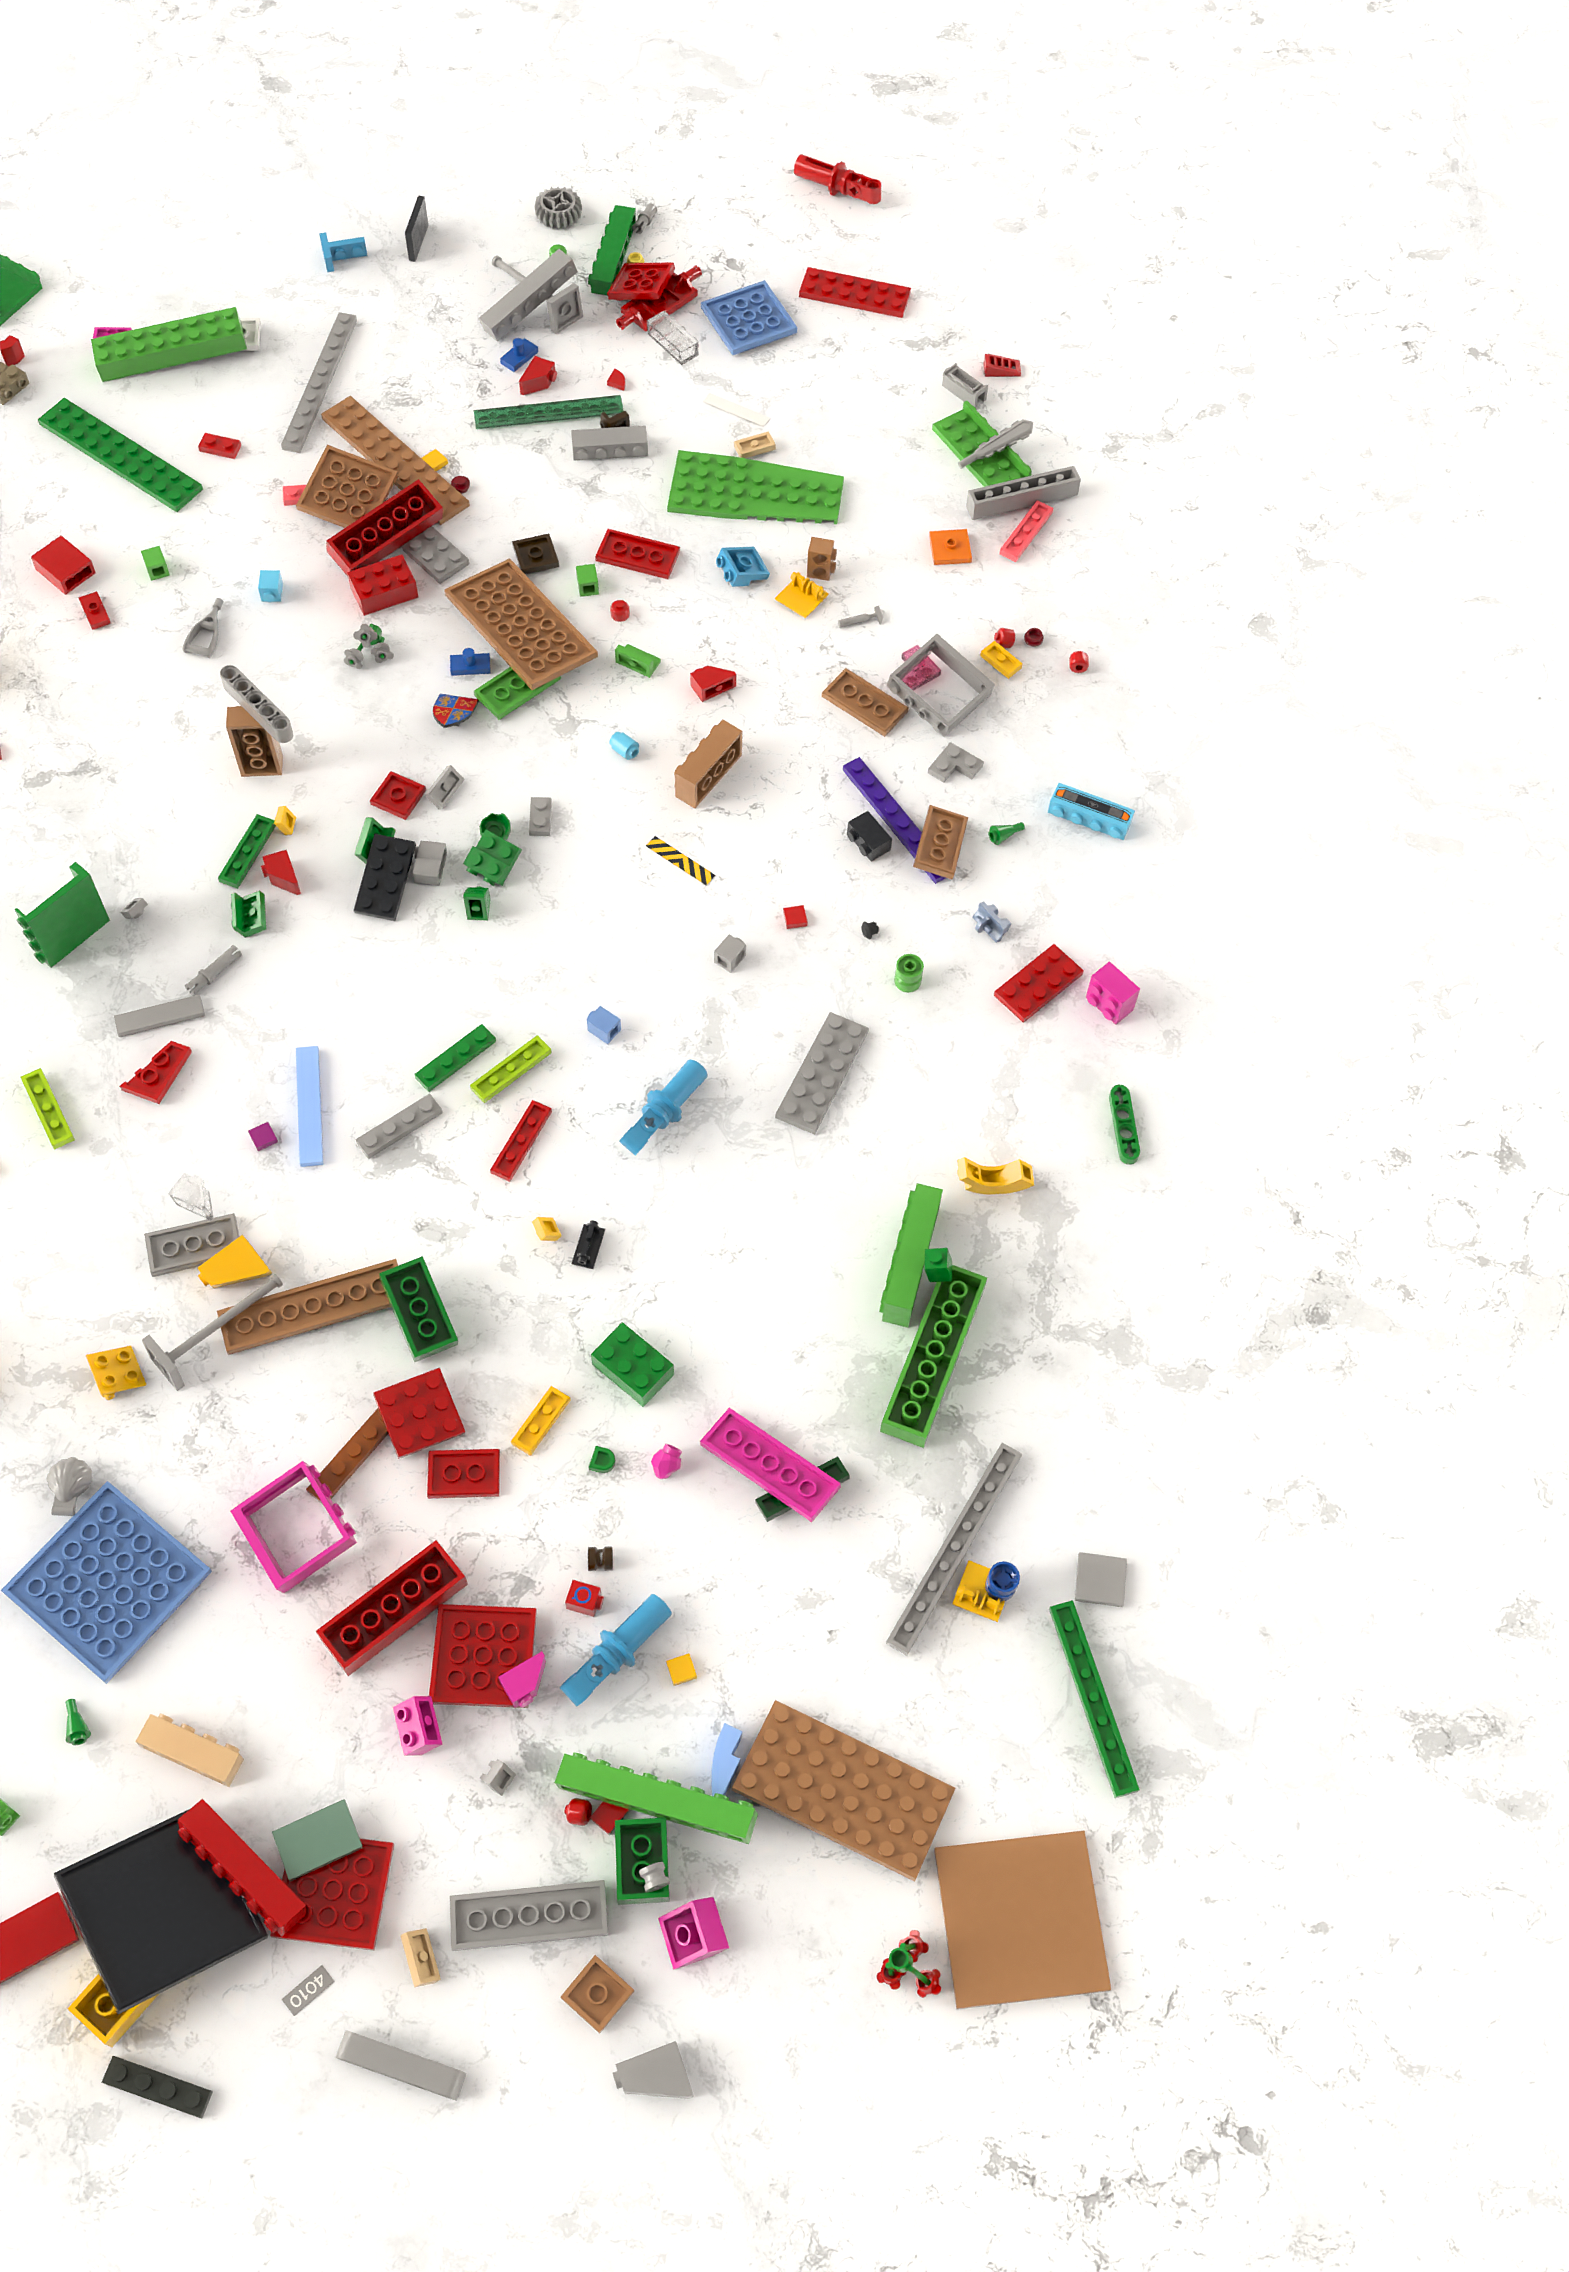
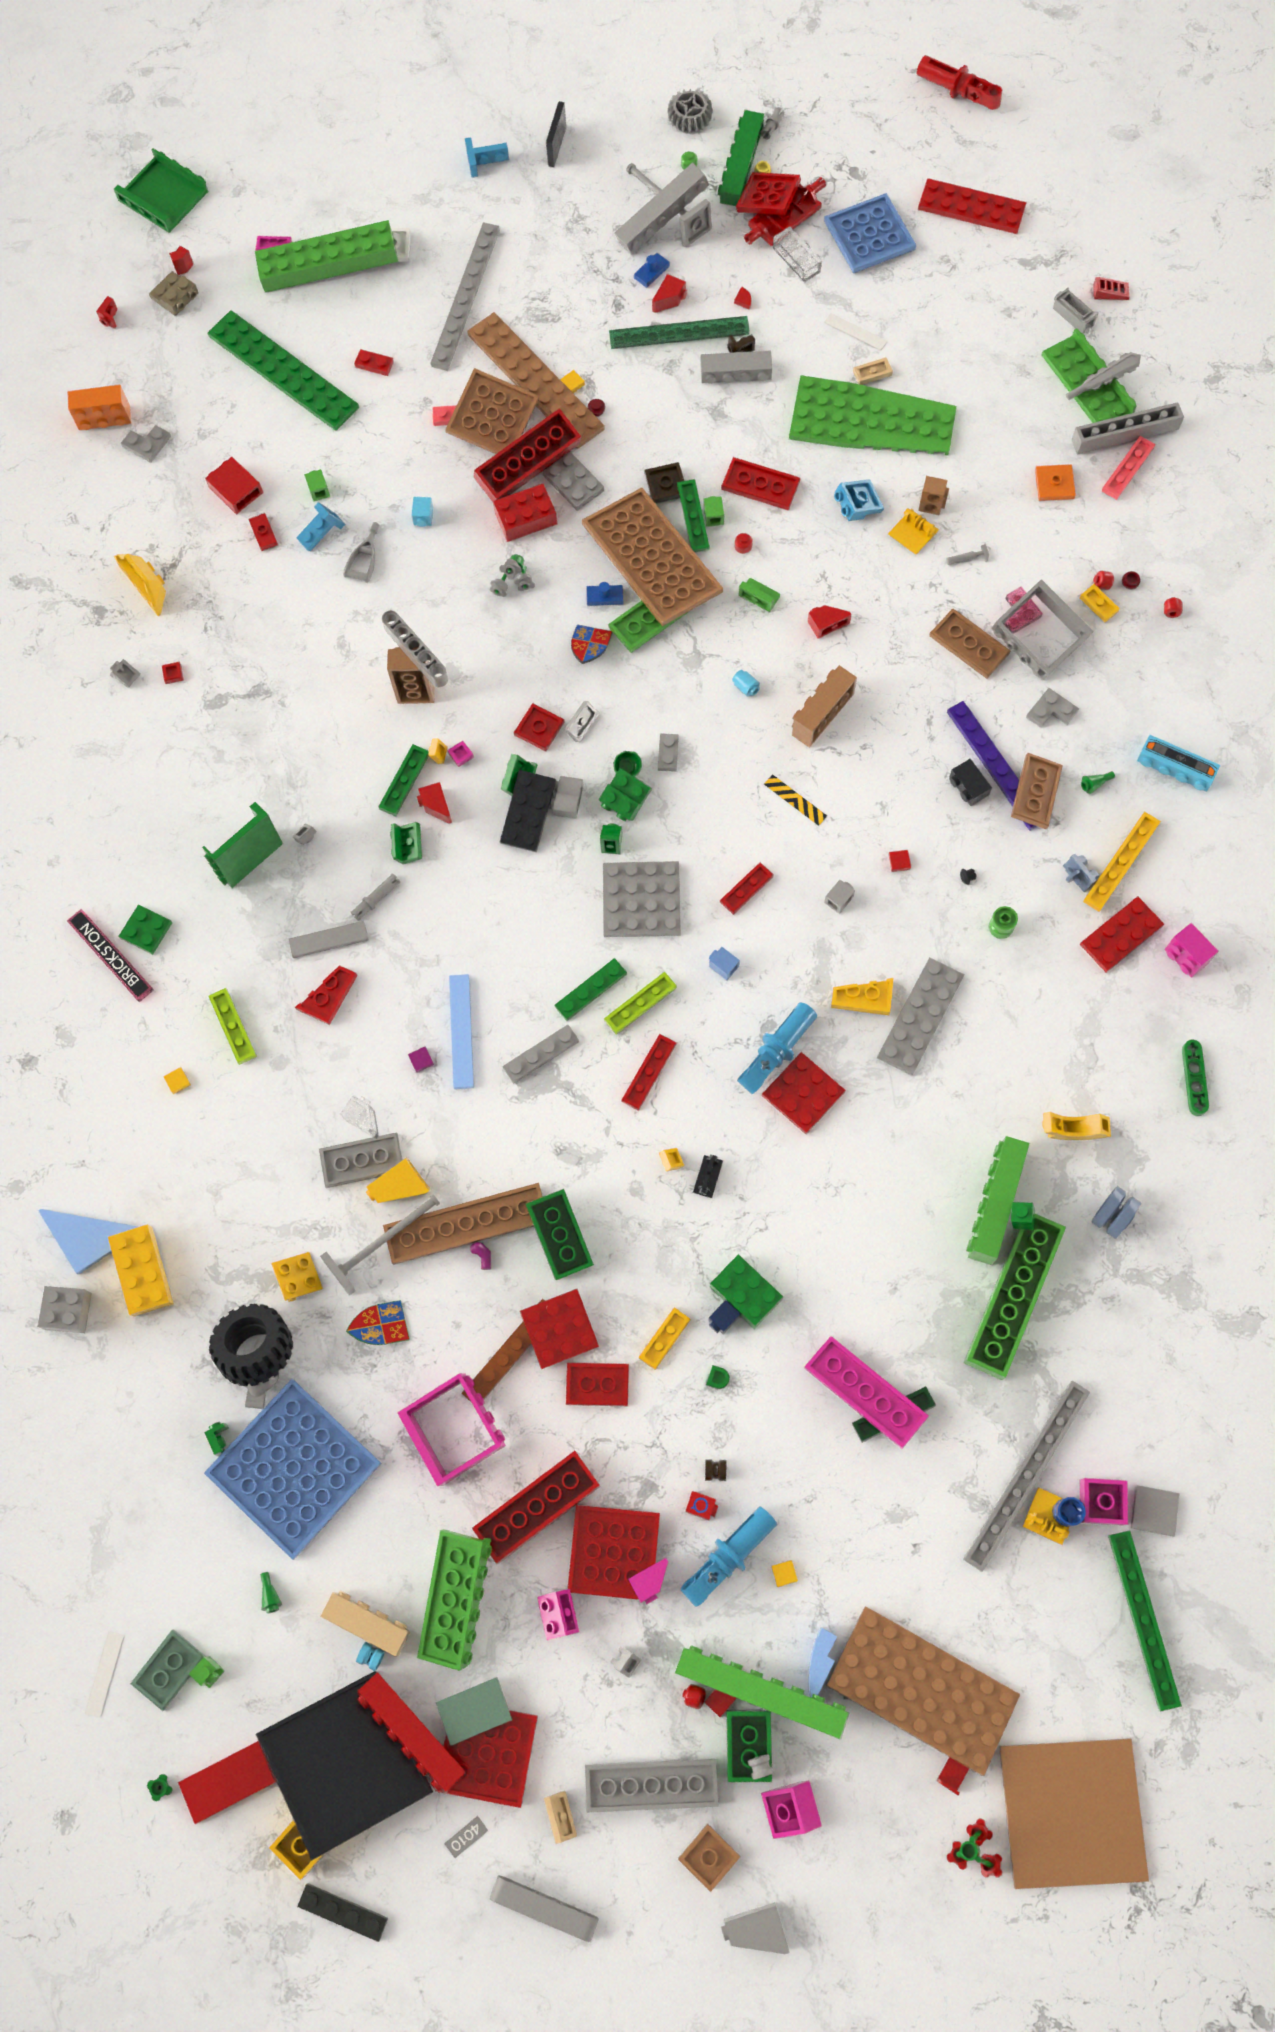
camera: 10 degrees right, 10 degrees up
dark pink rock [651,1443,682,1479] -> none
none -> green bracket [204,1422,229,1457]
none -> black tyre [209,1304,293,1386]
none -> dark azure bracket [296,502,346,551]
none -> shield [346,1300,410,1345]
none -> medium azure wheel [356,1642,385,1671]
none -> bright green bracket [417,1529,492,1671]
none -> dark pink plate [447,741,474,767]
none -> magenta arm [470,1242,491,1270]
none -> light grey plate [603,861,681,937]
none -> green plate [677,479,710,552]
none -> dark blue brick [708,1300,740,1334]
none -> red tile [720,862,774,915]
none -> red plate [762,1052,846,1134]
none -> yellow wing [831,978,894,1016]
none -> red bracket [936,1757,969,1796]
none -> dark pink brick [1080,1478,1128,1526]
none -> yellow plate [1083,811,1161,912]
none -> sand blue wheel [1091,1186,1141,1239]

